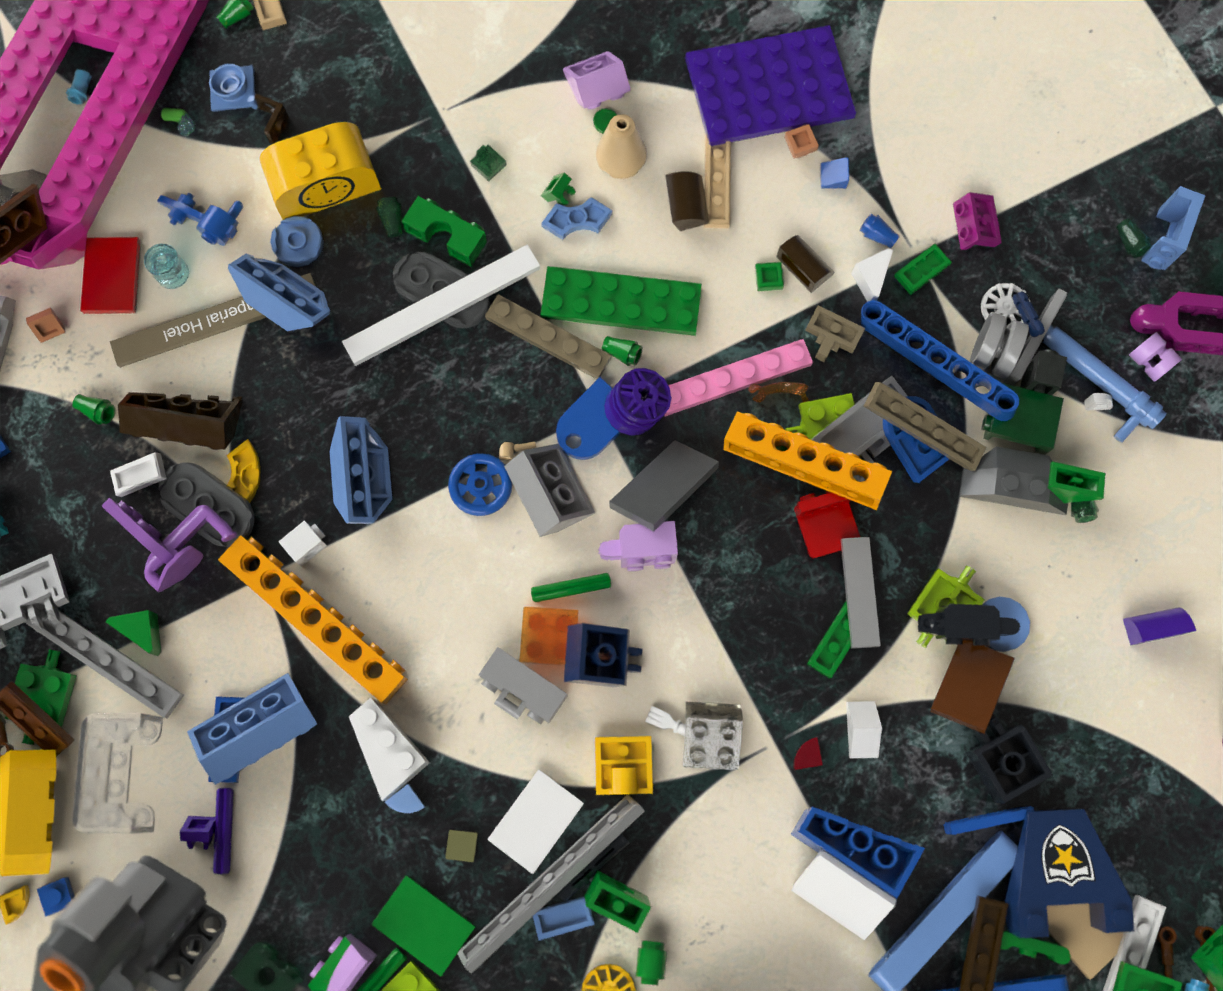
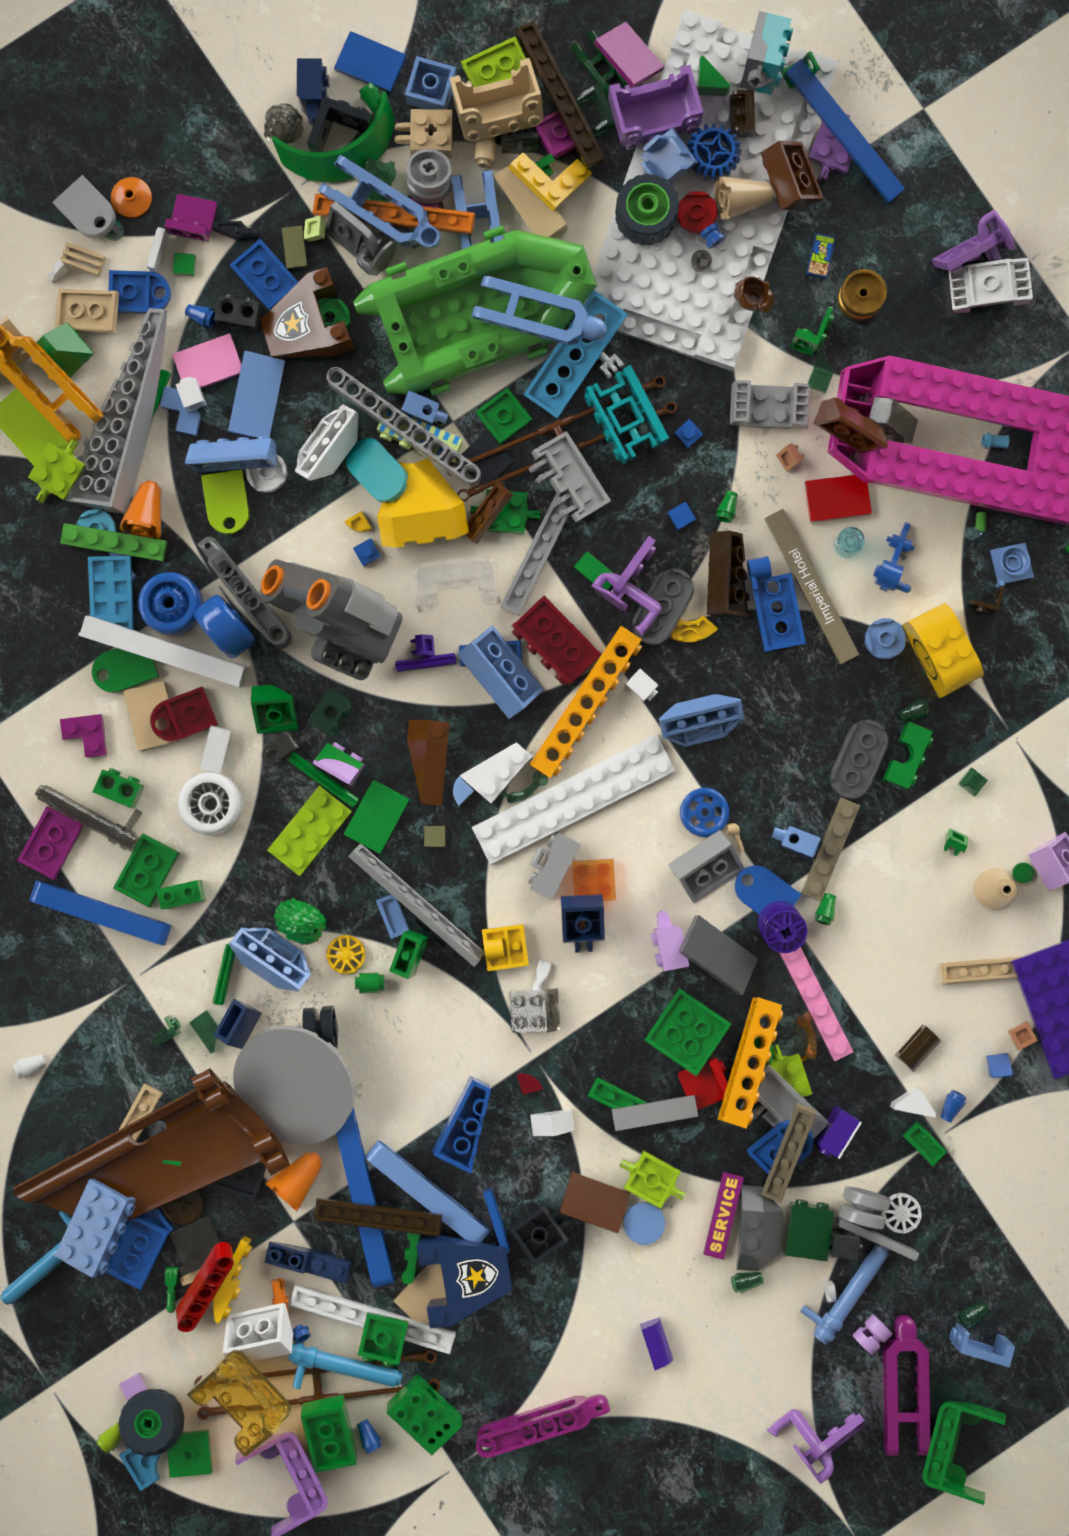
camera: 85 degrees right, 10 degrees up
green slope [106,610,162,656] -> none
white tile [110,452,167,497] -> none
medium blue wedge [228,253,330,331] -> none
white tile [342,244,540,366] -> none
white tile [487,769,584,874] -> none
green axle [531,573,611,602] -> none
medium blue tile [541,197,613,240] -> none
green plate [541,266,702,336] -> none
dark brown brick [665,171,709,231] -> none
green tile [755,262,784,291] -> none
white tile [791,849,897,940] -> none
dark tan hinge [805,305,865,362] -> none
blue beam [861,300,1019,421] -> none
black hinge [918,604,1021,646] -> none
magenta bracket [953,192,1002,250] -> none
dark blue axle [1012,291,1045,337] -> none
green slope [1048,461,1106,503] -> none
none -> reddish brown wedge [407,720,450,806]
none -> white plate [472,734,675,864]
none -> clear green piece [501,772,548,804]
none -> dark red bracket [511,595,602,686]
none -> green tile [574,551,613,591]
none -> green plate [644,988,731,1076]
none -> blue tile [668,502,696,530]
none -> magenta tile [703,1172,744,1260]
none -> blue hinge [747,556,806,652]
none -> medium blue torso [772,826,821,860]
none -> dark purple piece [814,1105,862,1159]

